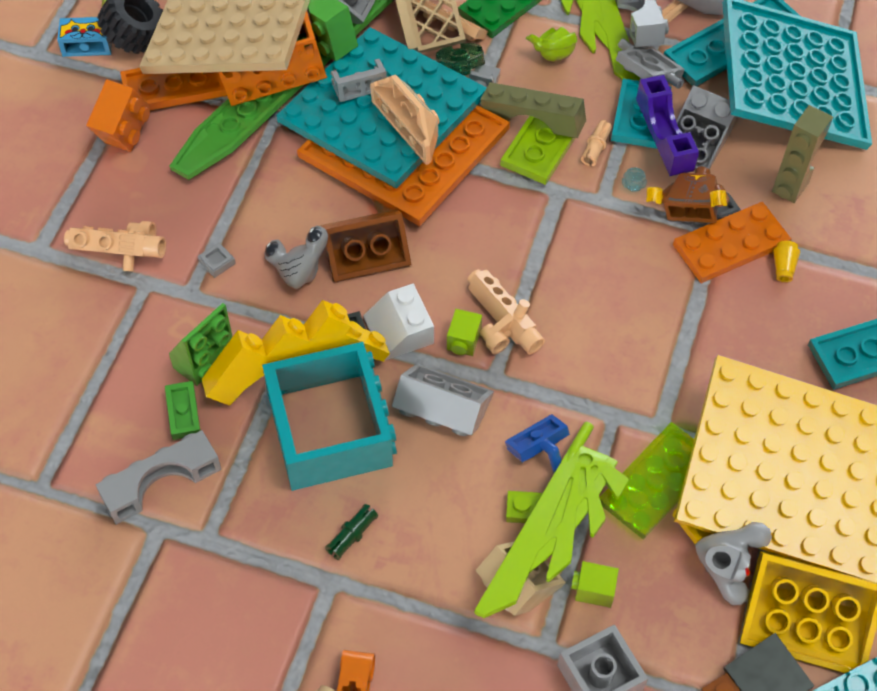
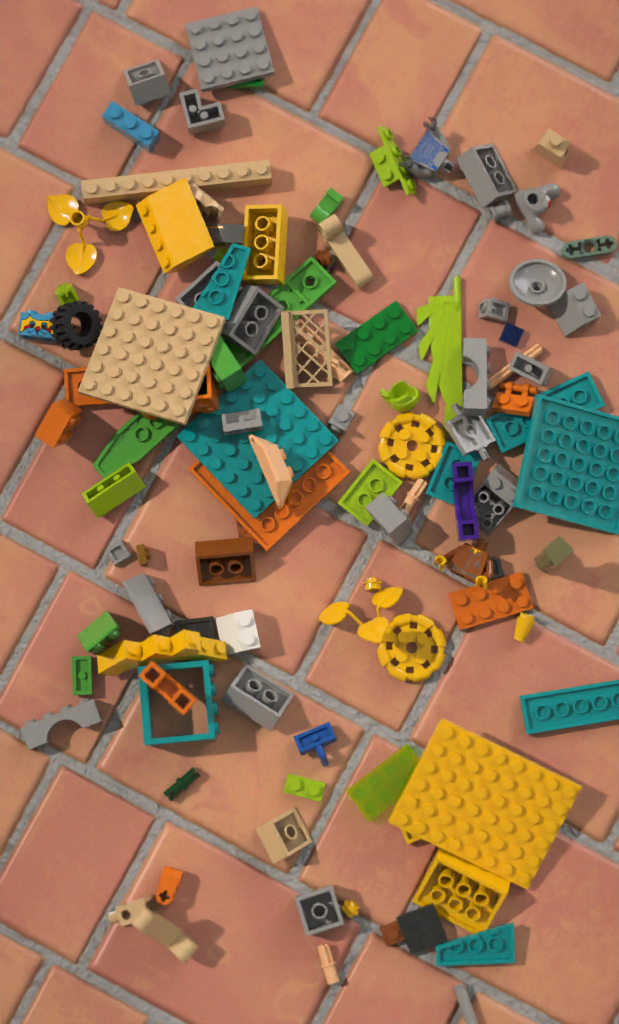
camera: 10 degrees right, 25 degrees up
light nougat piece [64,221,166,271] -> none
light grey head [265,225,328,289] -> none
clear green plate [436,43,485,76] -> none
lime brick [447,309,482,356] -> none
light nougat piece [468,269,545,355] -> none
lime animal [474,422,629,618] -> none
olive arch [480,82,586,138] -> none
lime brick [571,561,619,608] -> none
clear light blue plate [622,167,647,192] -> none
light grey head [695,522,772,606] -> none
none -> lime brick [81,462,146,518]
none -> light grey slope [122,573,174,636]
none -> pearl gold plate [136,544,151,566]
none -> orange arch [139,661,197,715]
none -> yellow plant [318,587,403,644]
none -> yellow plate [341,900,359,918]
none -> yellow plate [363,577,382,591]
none -> light grey brick [365,493,414,547]
none -> yellow plate [377,613,446,683]
none -> yellow plate [378,412,446,480]
none -> orange plate [492,381,538,417]

